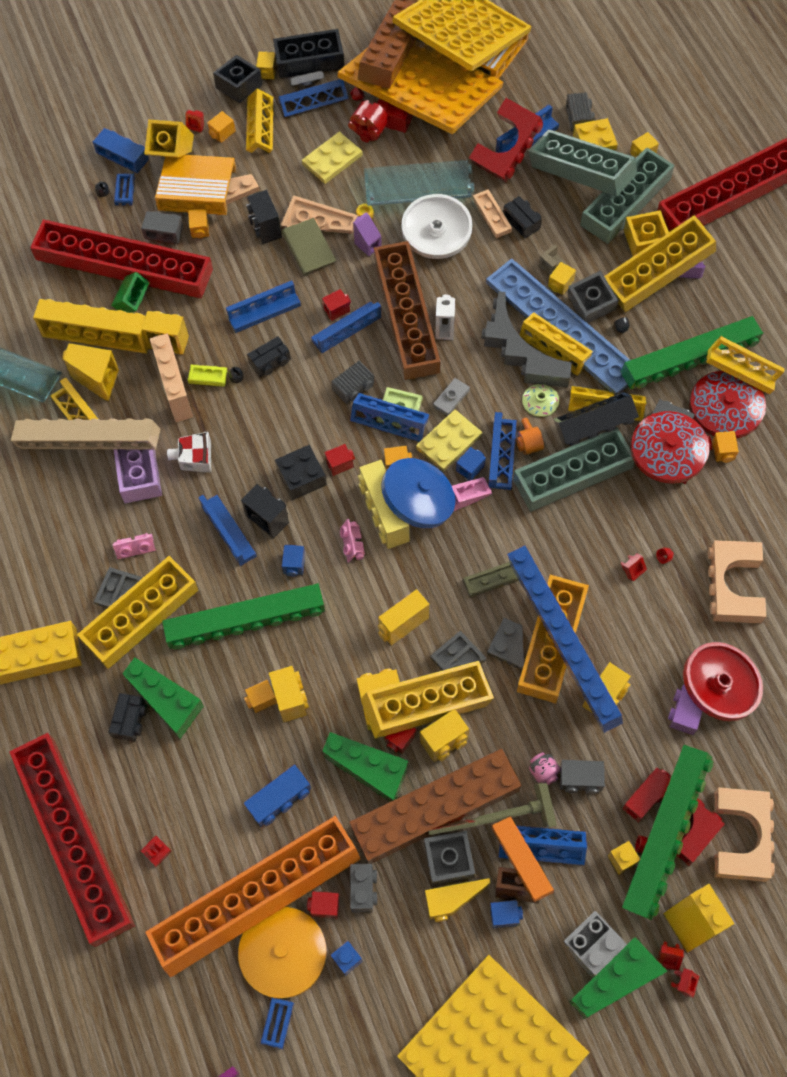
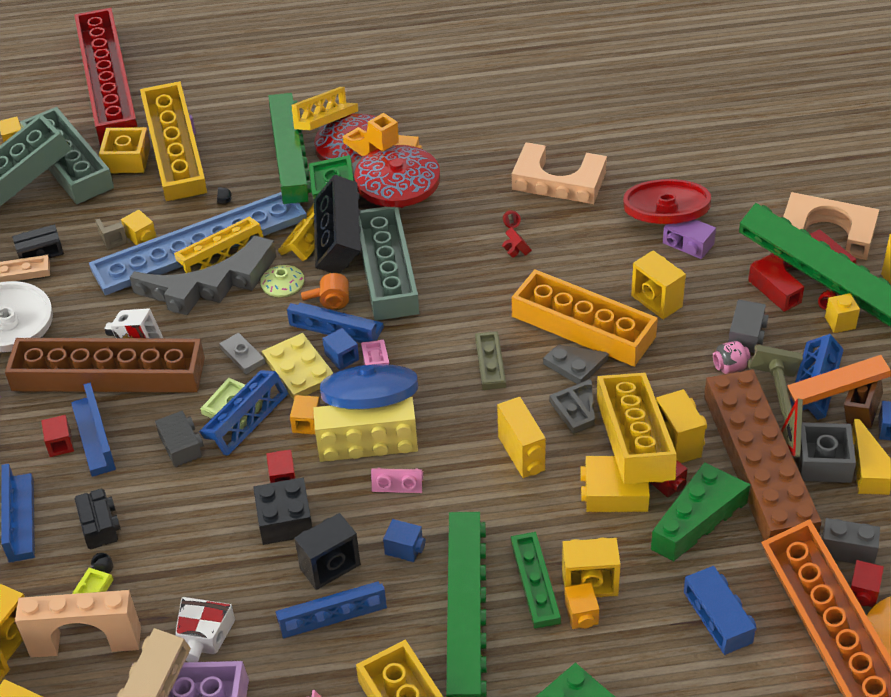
camera: 75 degrees left, 20 degrees down
blue brick [507,546,623,733] -> none
dark grey brick [567,271,618,323] -> none
none -> green plate [309,155,355,199]
none -> light orange arch [343,113,399,156]
none -> green plate [511,532,561,629]

